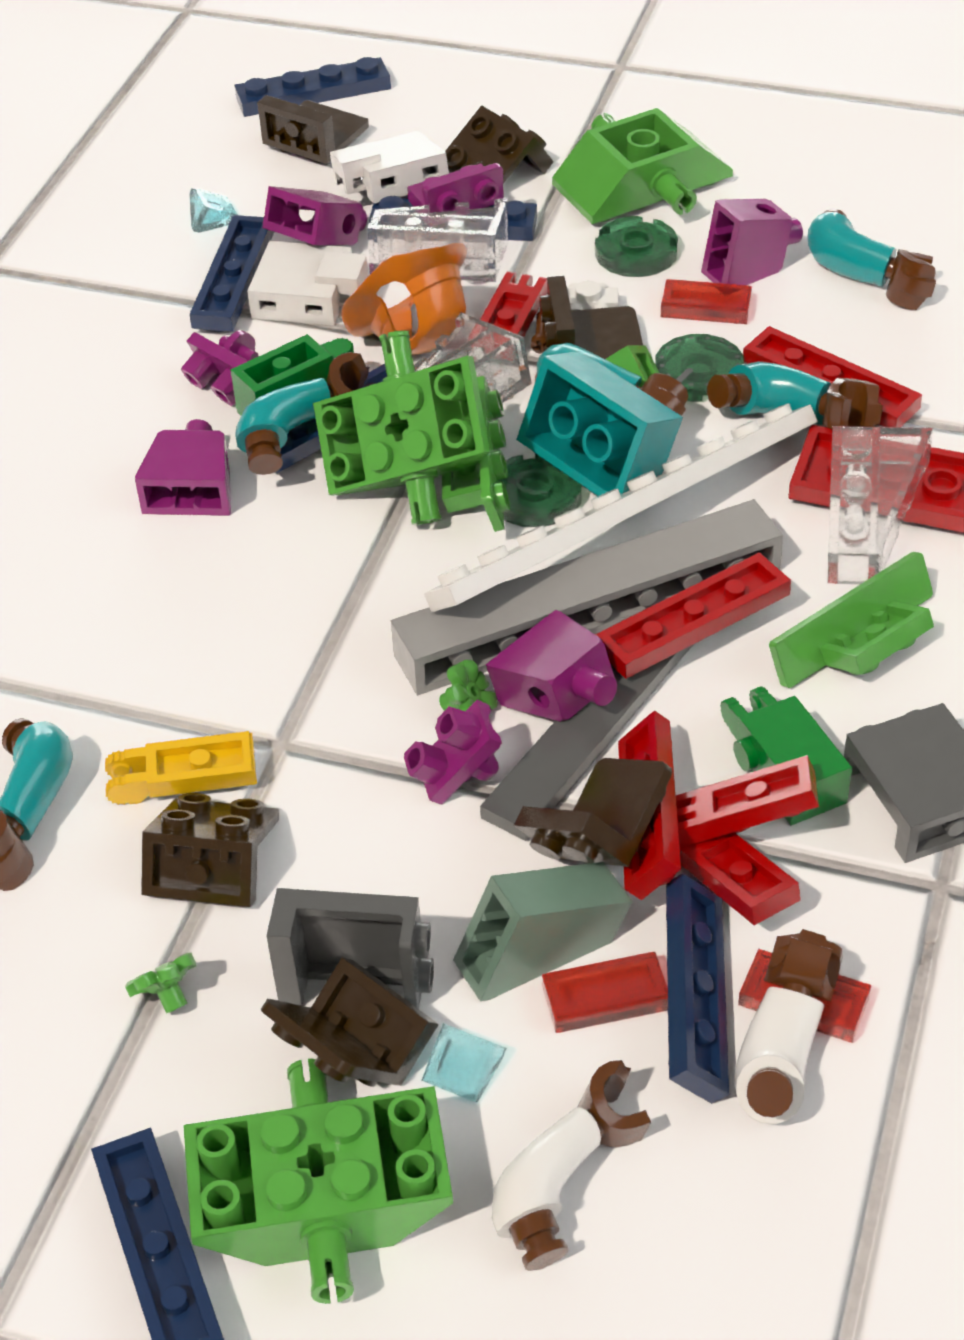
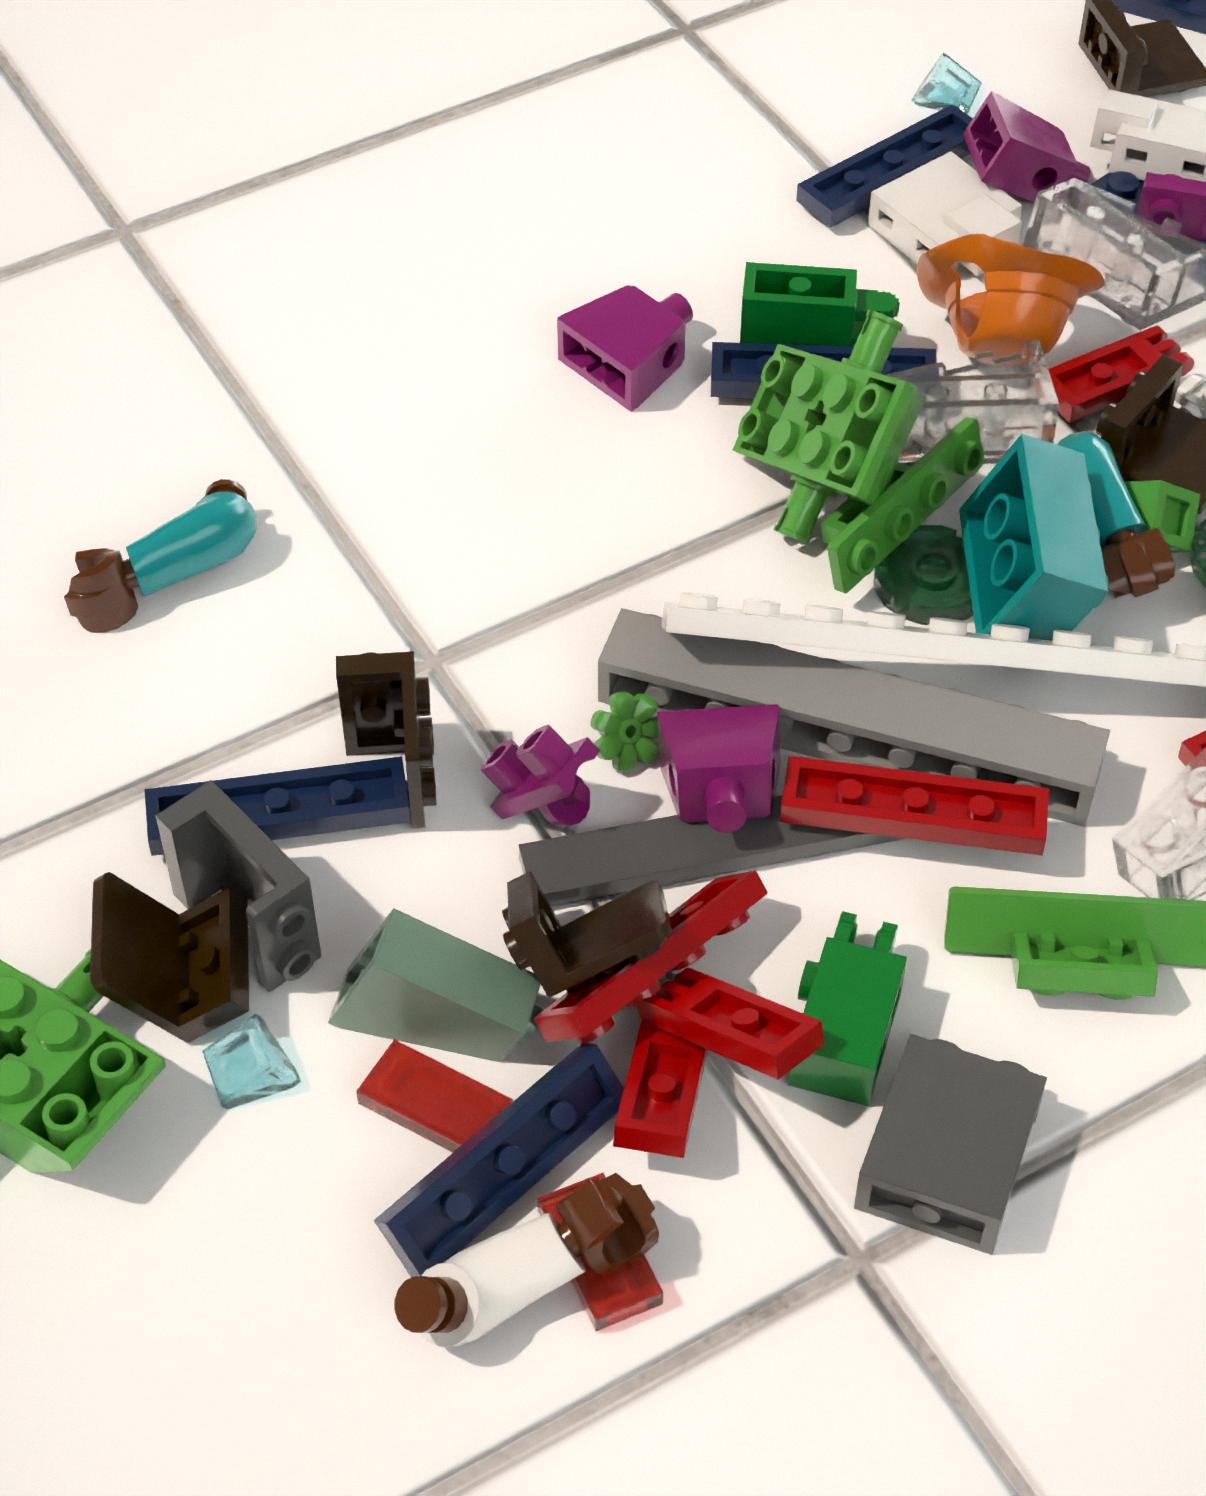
camera: 40 degrees right, 5 degrees up
yellow hinge [105,731,257,805] -> none
bright green plant [124,952,197,1014] -> none
dark brown bracket [141,793,279,907] -> none
magenta hips [180,330,259,407] -> none
piece [235,352,370,475] -> none
piece [491,1060,651,1271] -> none
none -> dark blue plate [144,756,411,856]
none -> dark brown bracket [336,651,437,828]

